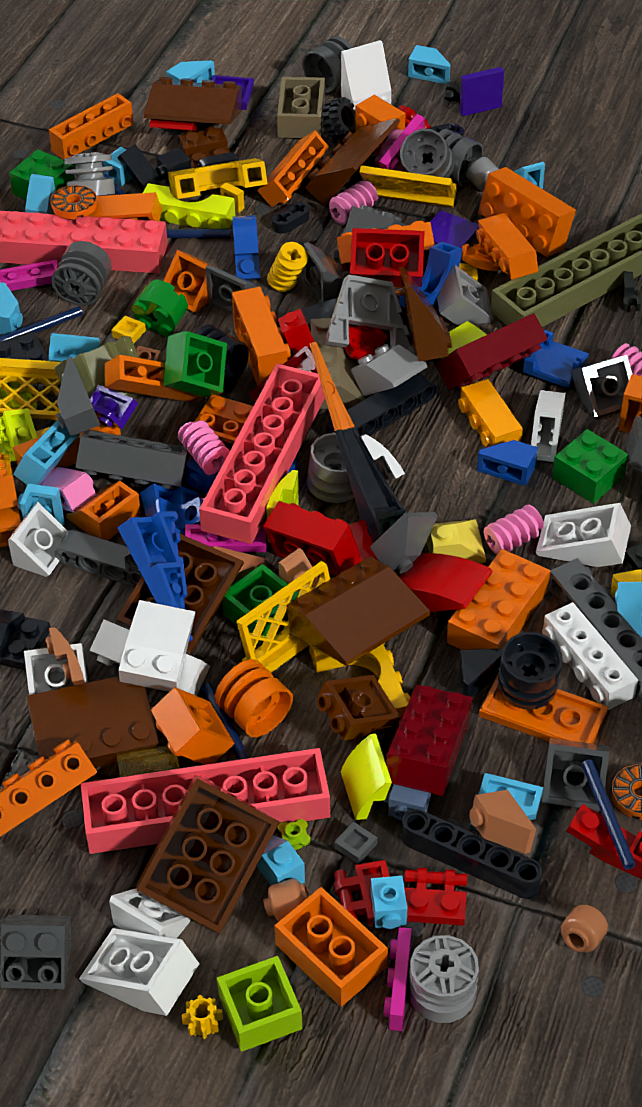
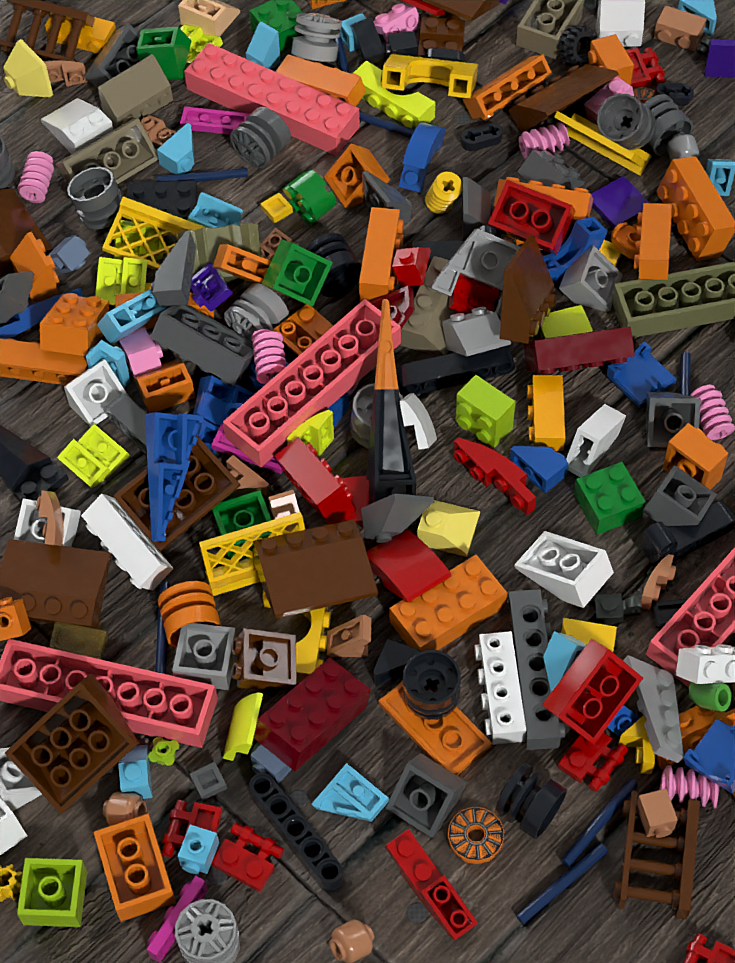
camera: 25 degrees right, 10 degrees up
tile [51,185,97,219] -> none
white slope [119,600,195,692] -> none
orange brick [151,687,235,765] -> none
yellow plate [220,182,244,213] -> none
dark pink plate [379,114,425,171] -> none
nougat slope [470,790,536,854] -> none
bright pink piece [484,505,544,555] -> none
dark blue piece [581,760,636,870] -> none
none -> neon yellow slope [57,424,131,488]
none -> light grey slope [172,623,236,690]
none -> light grey wheel [224,283,289,342]
none -> nougat slope [327,614,371,657]
none -> bright pink bracket [373,3,421,44]
none -> red slope [453,438,536,515]
none -> lime brick [456,375,515,448]
none -> nougat brick [654,6,707,52]
none -> dark blue bar [680,352,691,396]

